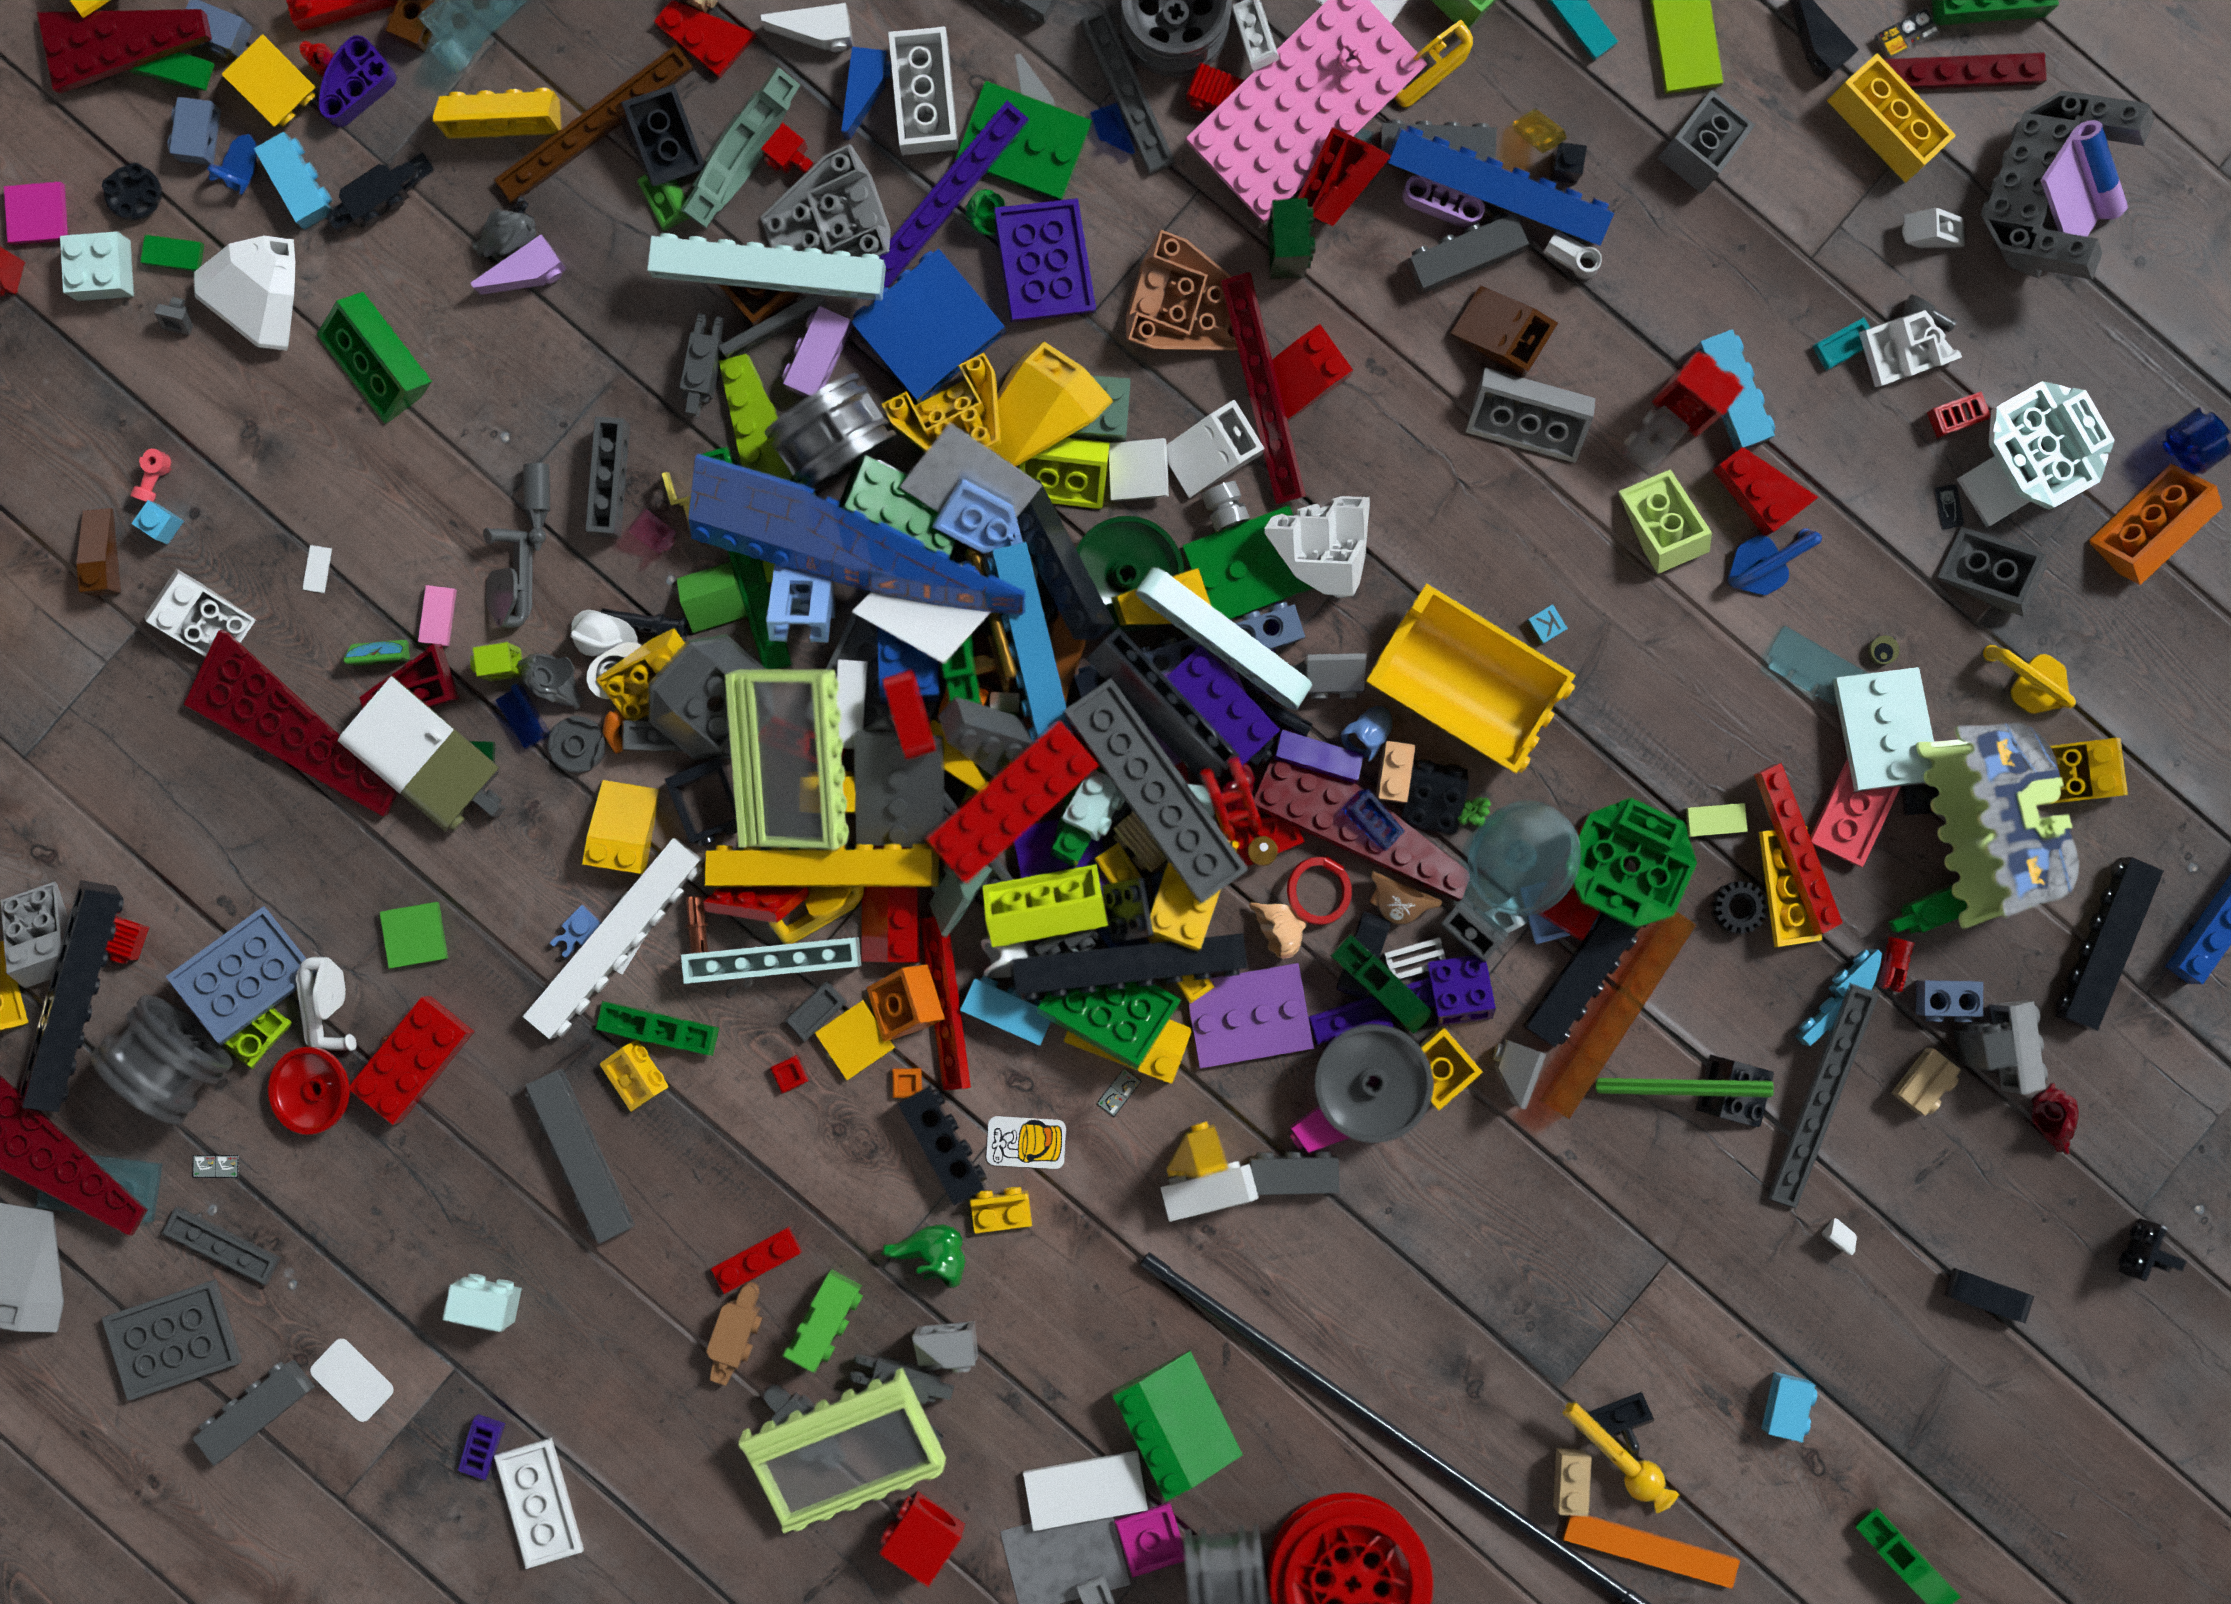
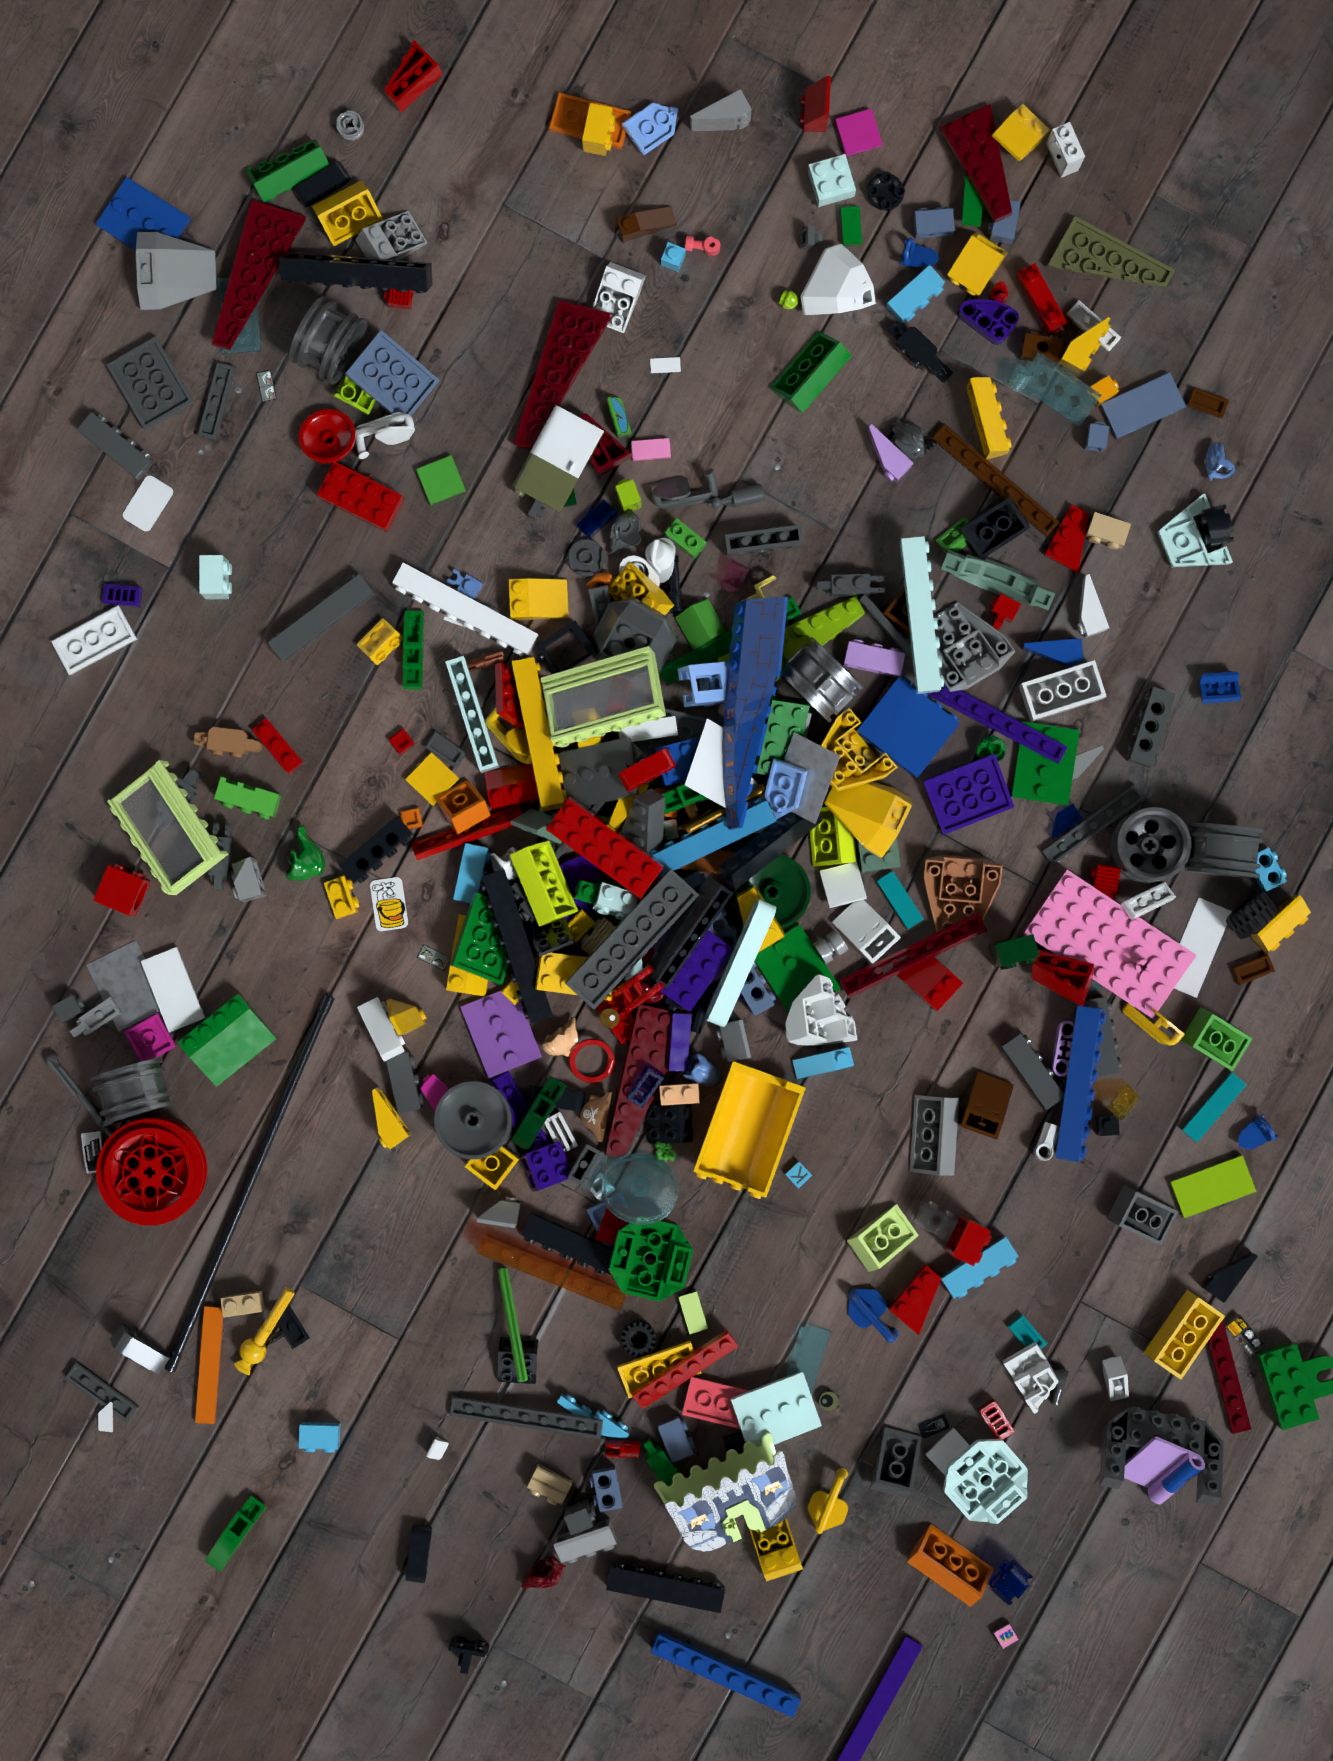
camera: 80 degrees right, 0 degrees up
none -> yellow slope [372,1087,412,1150]
none -> sand blue brick [657,1415,696,1463]
none -> bright green brick [665,518,707,560]
none -> lime plate [779,290,798,309]
none -> medium azure slope [792,1047,854,1079]
none -> teal tile [876,871,924,930]

